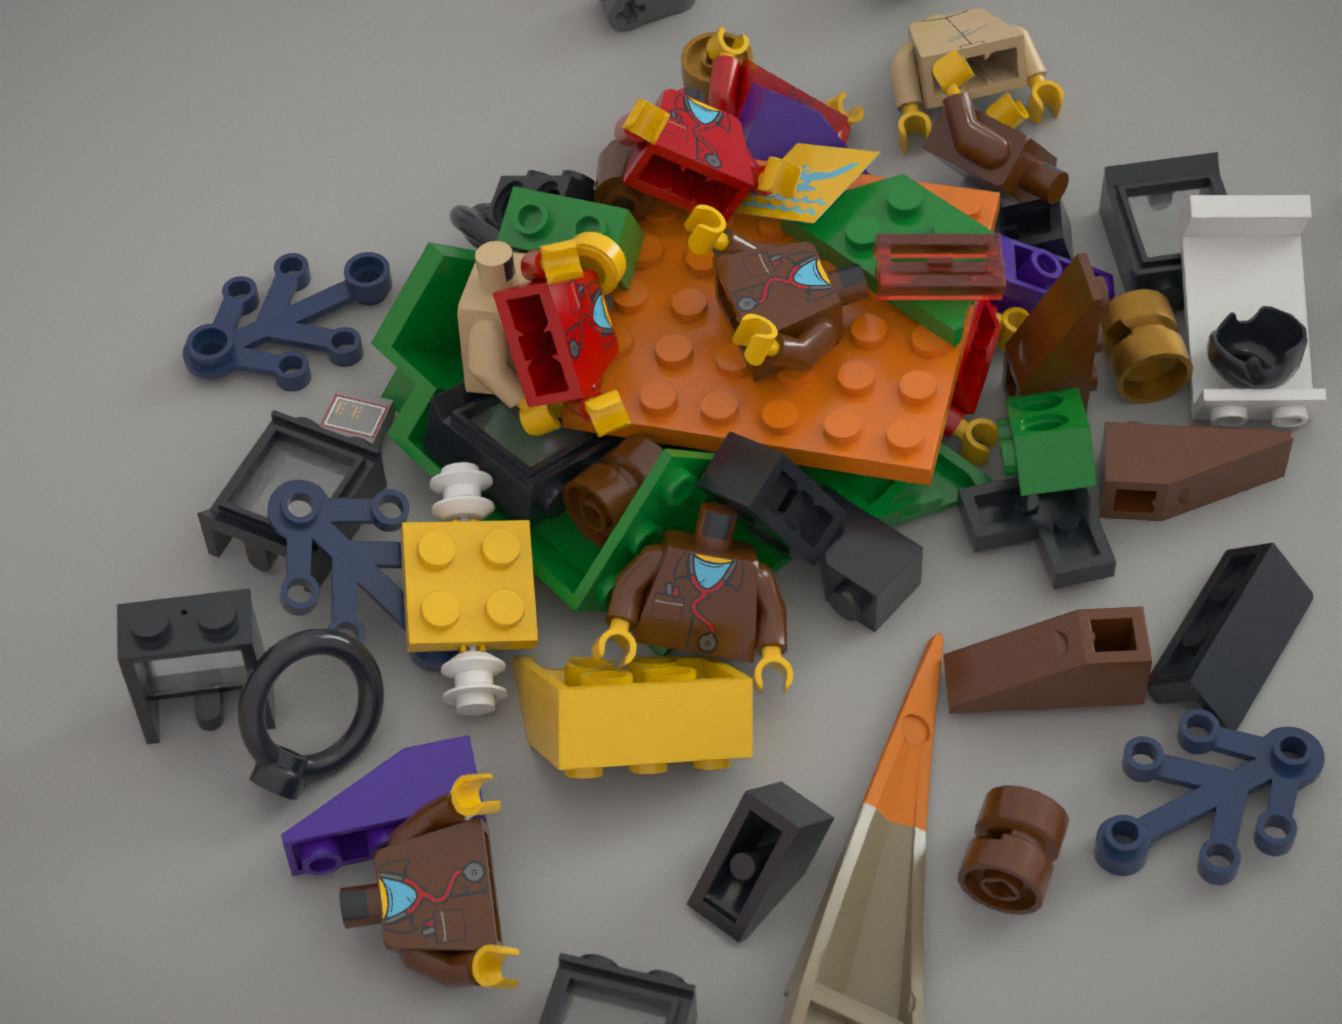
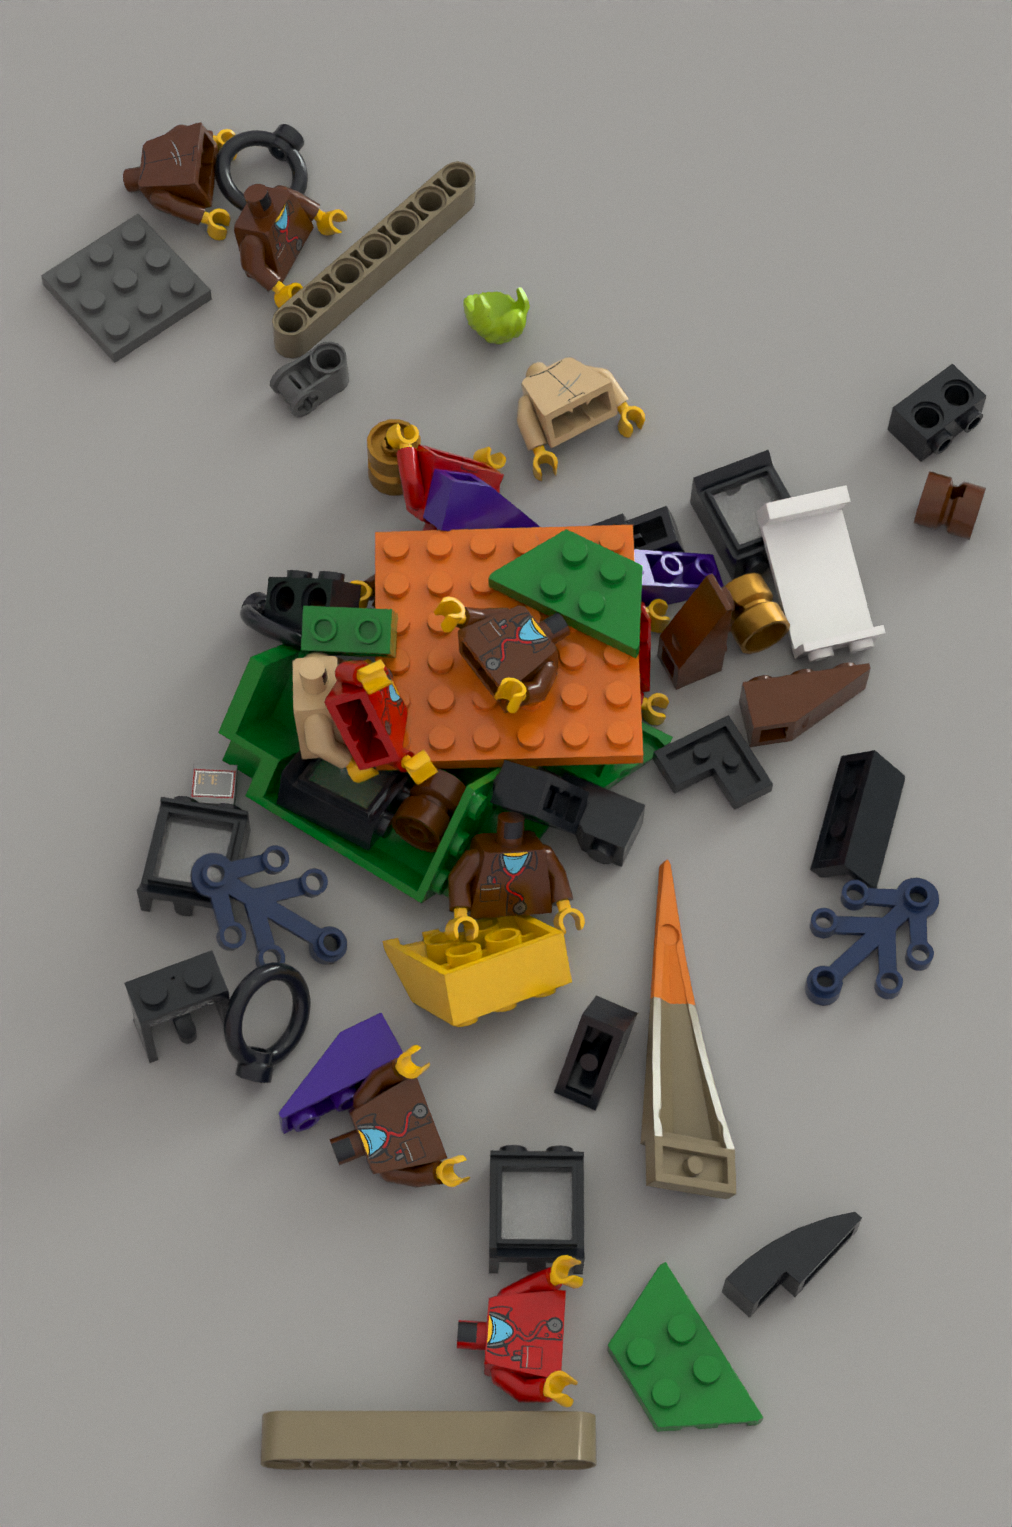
camera: 20 degrees left, 10 degrees up
dark blue plant [183,252,392,392] -> none
yellow plate [400,462,538,716] -> none
yellow tile [573,232,626,295] -> none
reddish brown brick [594,139,654,221] -> none
red torso [614,87,803,223] -> none
yellow sticker [734,143,881,223] -> none
clear red tile [873,234,1006,300] -> none
reddish brown torso [922,49,1069,204] -> none
reddish brown slope [943,606,1152,714] -> none
reddish brown wheel [958,785,1069,915] -> none
green brick [996,388,1097,496] -> none
black hair [1207,306,1308,389] -> none

